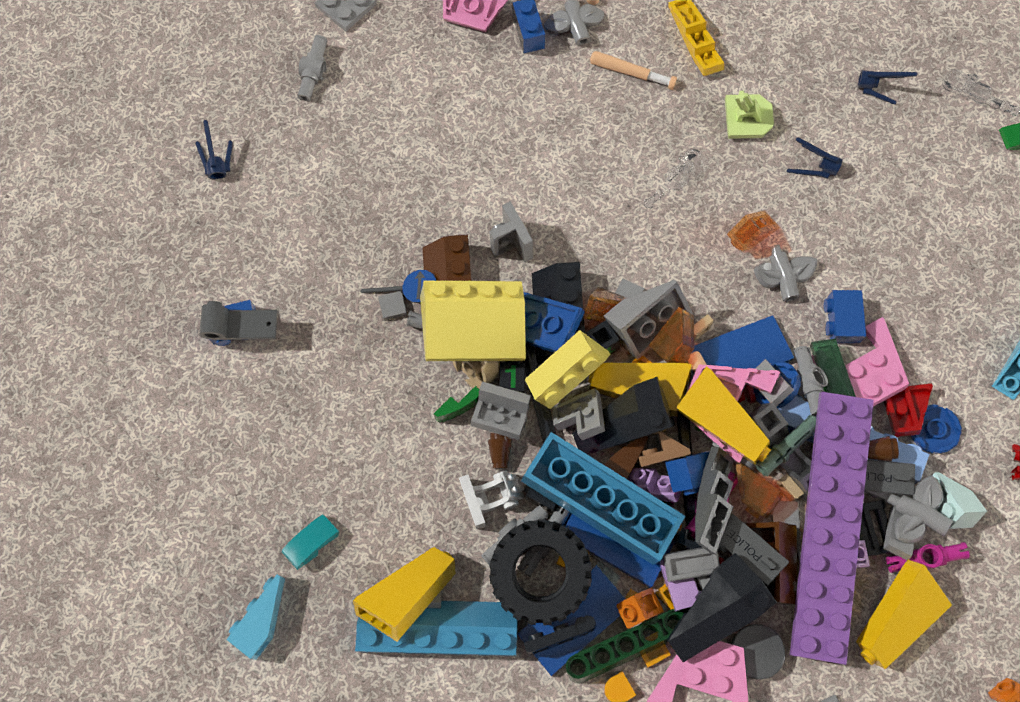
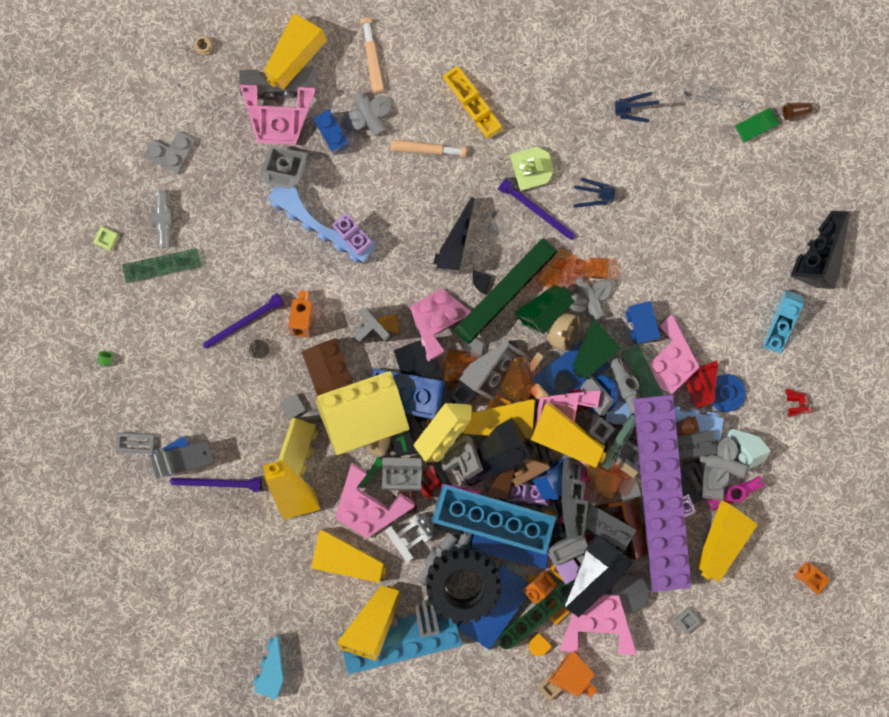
camera: 20 degrees left, 15 degrees up
dark blue plant [195,120,233,180] -> none
teal slope [282,514,339,570] -> none
blue piece [360,270,437,303] -> none
black hinge [524,615,596,656] -> none
none -> yellowish green tile [93,226,119,251]
none -> bright green hinge [97,351,114,367]
none -> light grey tile [115,432,156,454]
none -> clear green tile [122,248,201,284]
none -> dark purple piece [170,477,262,492]
none -> dark purple piece [203,293,285,349]
none -> clear smoke tile [249,339,269,359]
none -> light grey slope [260,145,308,189]
none -> yellow slope [263,460,321,520]
none -> light blue arch [268,186,377,264]
none -> light yellow slope [278,417,319,477]
none -> orange torso [288,290,313,338]
none -> yellow slope [311,529,387,583]
none -> lavender slope [332,213,373,256]
none -> bright pink wing [335,462,415,538]
none -> light orange tile [377,314,400,333]
none -> bright pink wing [410,289,488,362]
none -> light grey tile [414,600,440,638]
none -> red piece [421,464,441,499]
none -> black wedge [433,197,475,274]
none -> dark green beam [454,238,558,344]
none -> black tile [472,270,491,295]
none -> dark purple piece [498,177,575,240]
none -> dark green slope [514,285,575,334]
none -> tan cylinder [546,313,579,352]
none -> black tile [554,370,573,395]
none -> dark green slope [572,320,621,380]
none -> clear orange plate [575,257,609,279]

